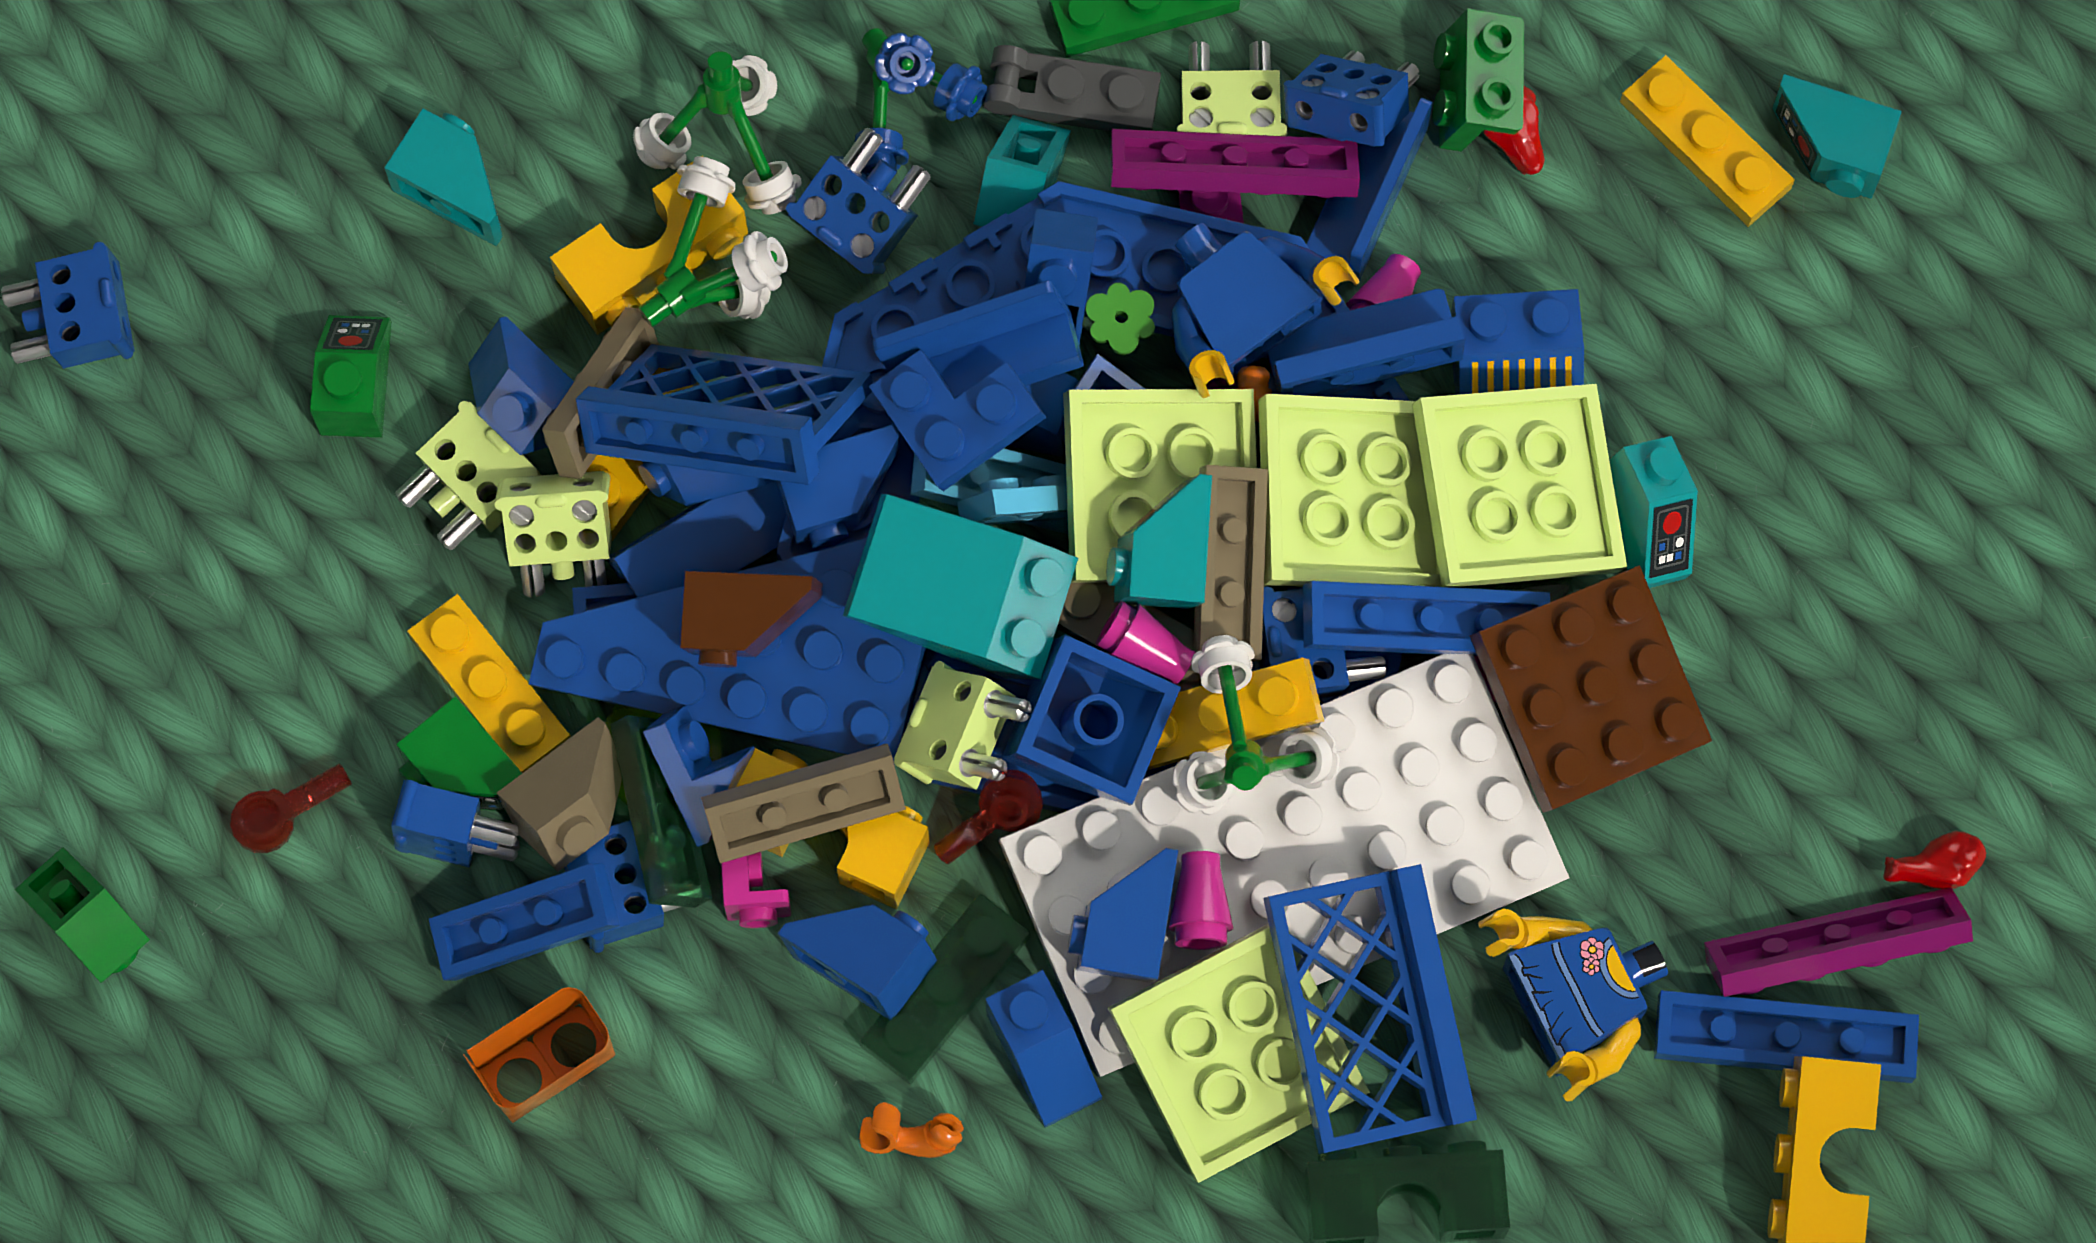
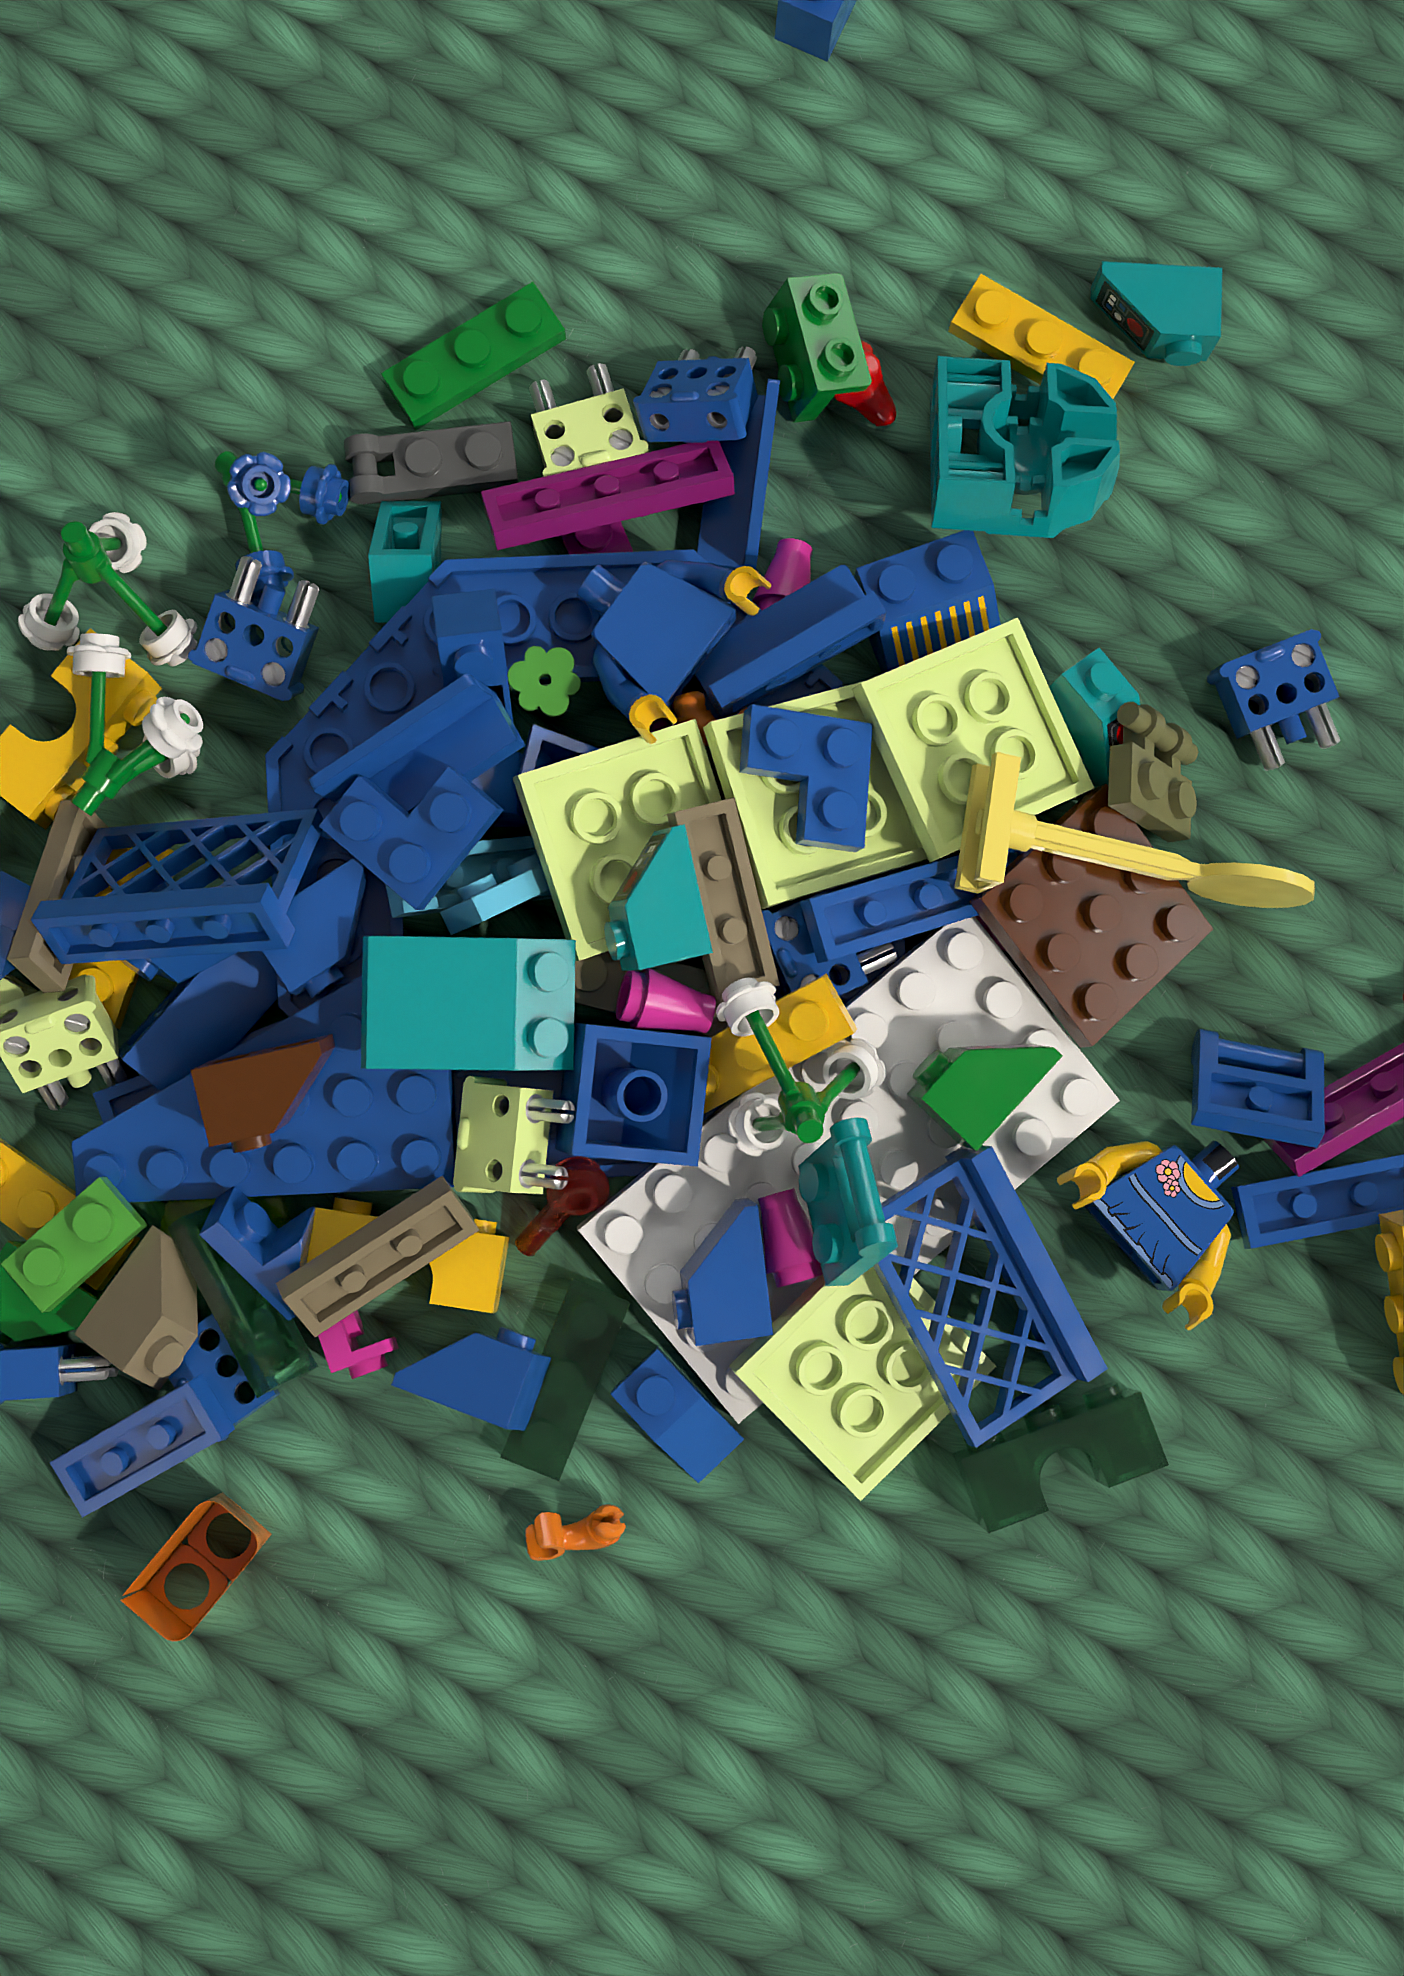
camera: 25 degrees left, 10 degrees up
none -> bright green plate [1,1177,148,1313]
none -> blue plate [739,704,873,852]
none -> teal plate [798,1117,898,1286]
none -> green slope [907,1044,1063,1151]
none -> teal connector [930,356,1120,538]
none -> light yellow piece [955,752,1315,908]
none -> olive plate [1108,702,1198,842]
none -> blue plate [1191,1029,1325,1148]
none -> blue piece [1207,629,1340,771]

